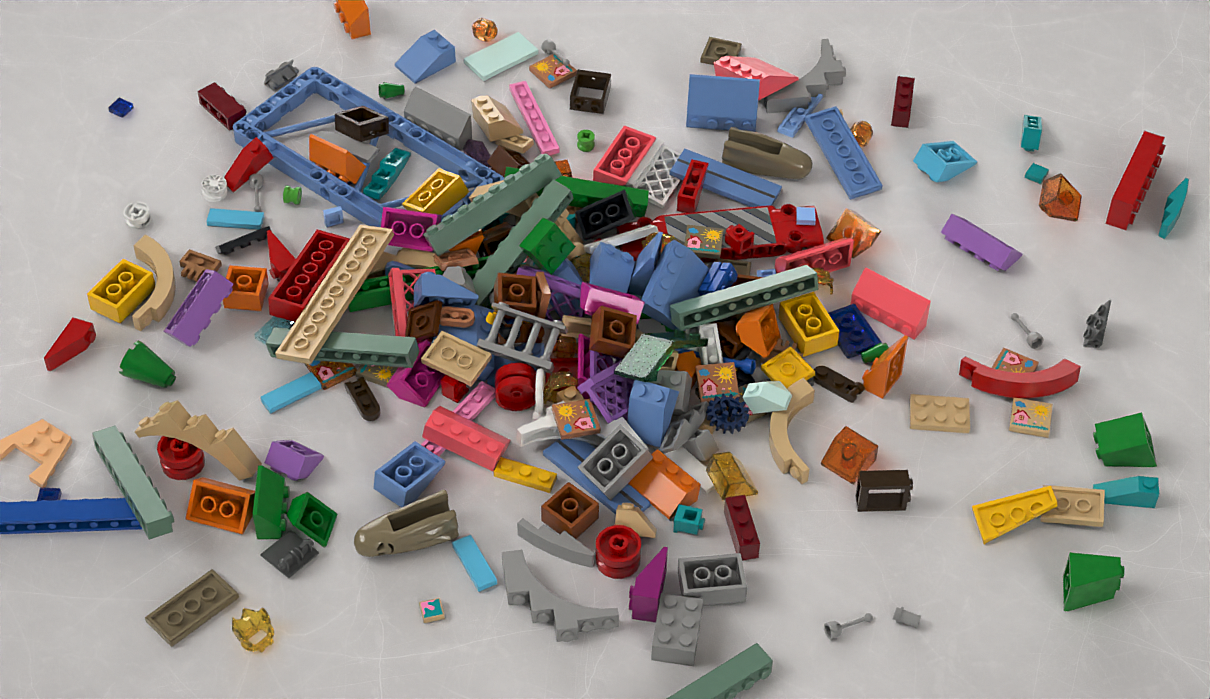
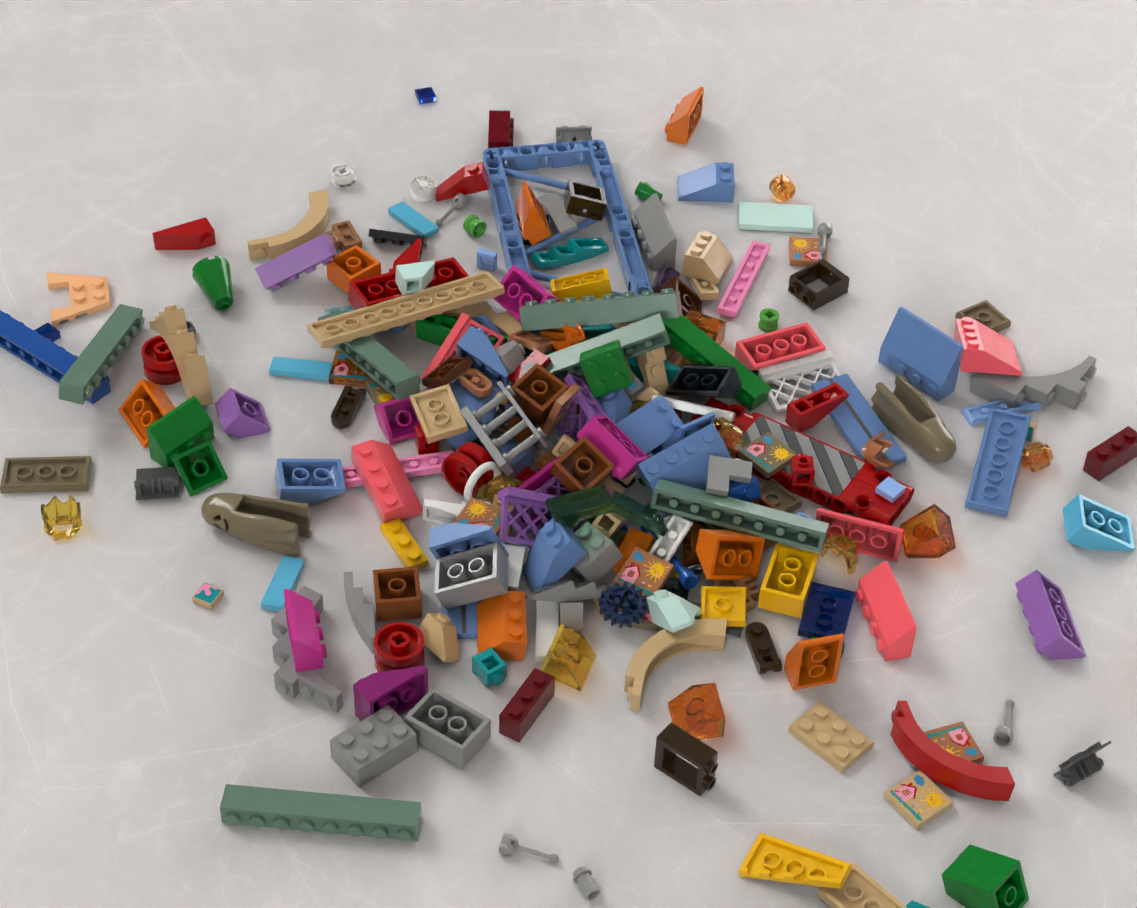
camera: 40 degrees right, 5 degrees down
yellow brick [87,259,155,324] -> none
none -> dark pink slope [283,589,327,672]
none -> light aqua slope [395,260,435,295]
none -> medium blue slope [429,522,509,559]
none -> tile [509,349,552,383]
none -> orange piece [551,323,586,351]
none -> light grey tile [705,455,753,496]
none -> nougat piece [862,432,895,469]

